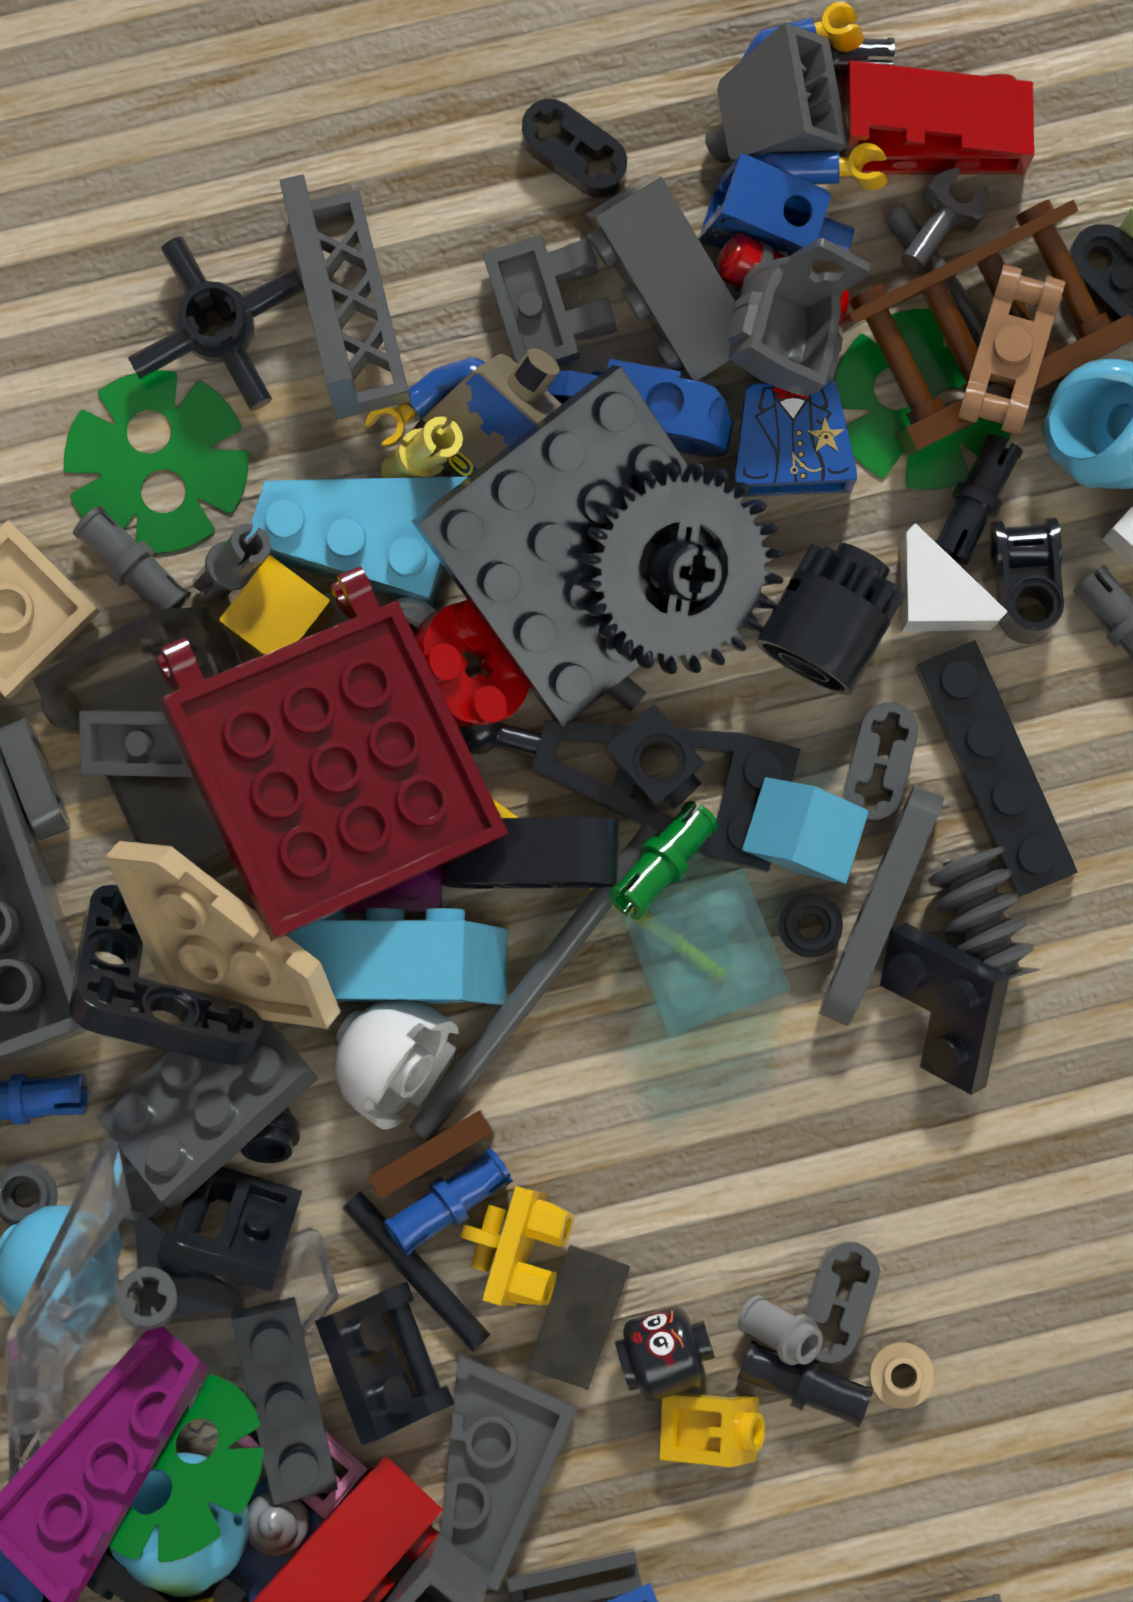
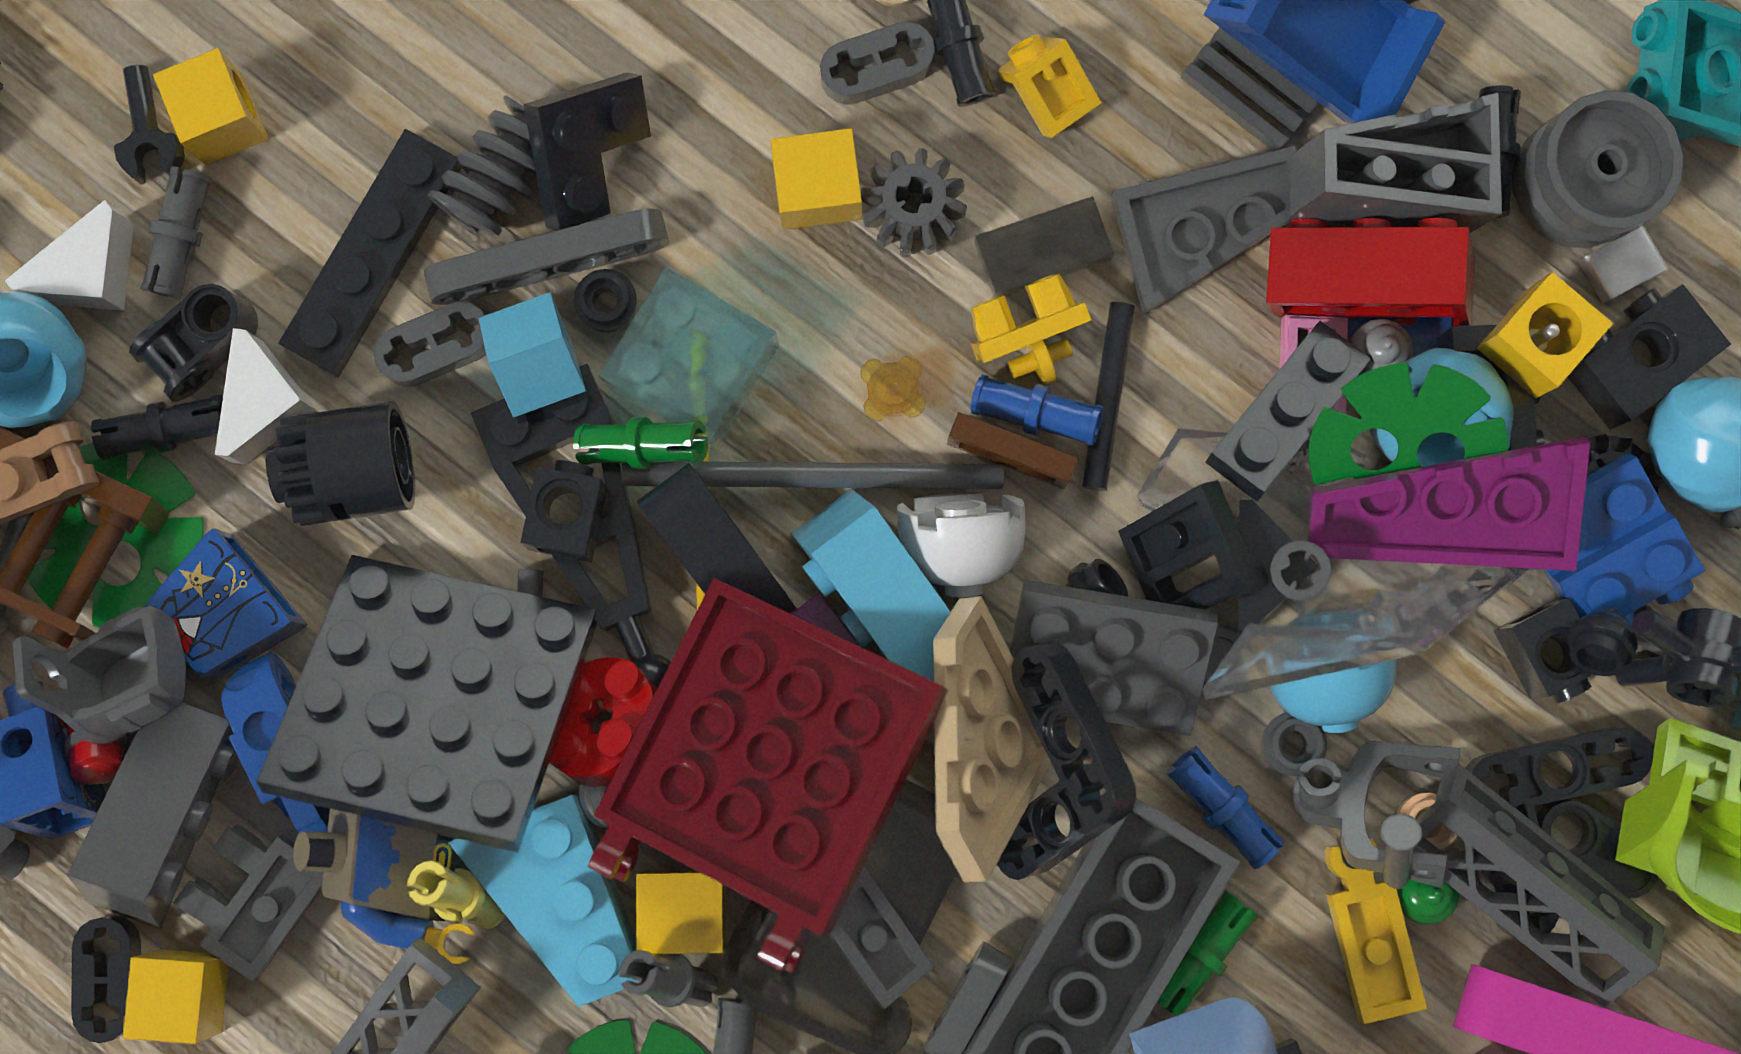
camera: 130 degrees left, 0 degrees up
black plate [314,1281,454,1445] -> none
gear [580,462,784,675] -> none
black head [615,1306,715,1401] -> none
light grey pin [738,1295,823,1365] -> none
none -> yellow piece [123,949,229,1044]
none -> yellow piece [770,128,862,230]
none -> clear yellow plate [860,356,926,421]
none -> dark grey gear [861,148,967,257]

